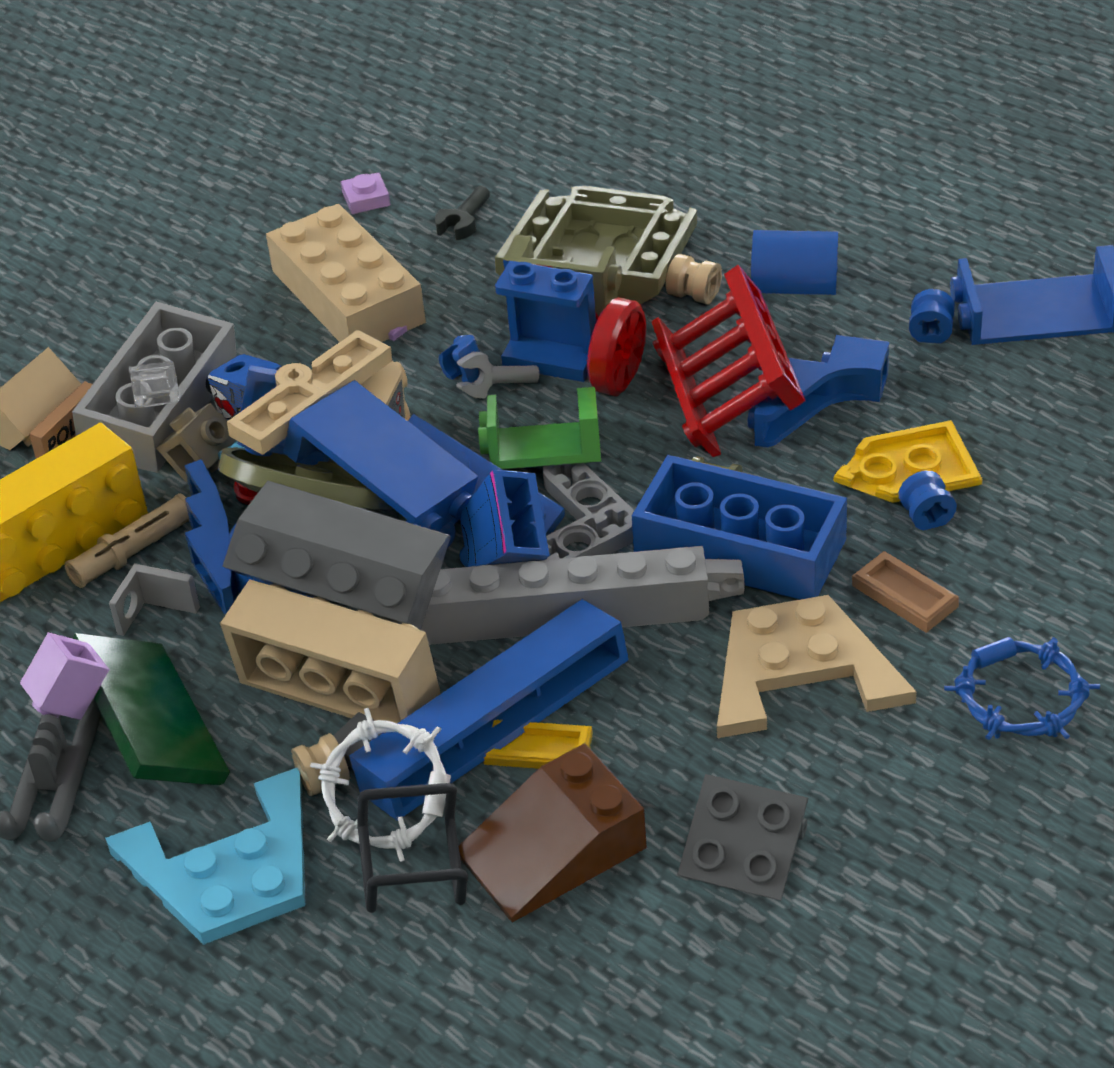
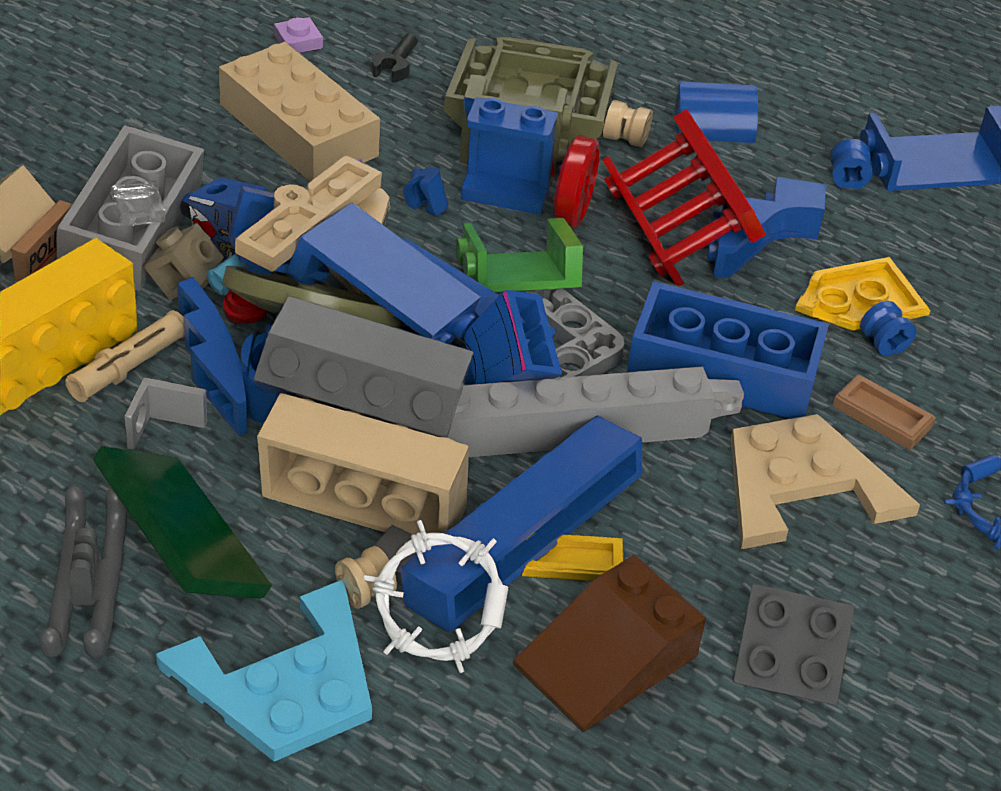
camera: 15 degrees left, 0 degrees up
lavender brick [20,632,110,720] -> none
black piece [357,783,468,913] -> none
light grey bar [456,352,539,398] -> none

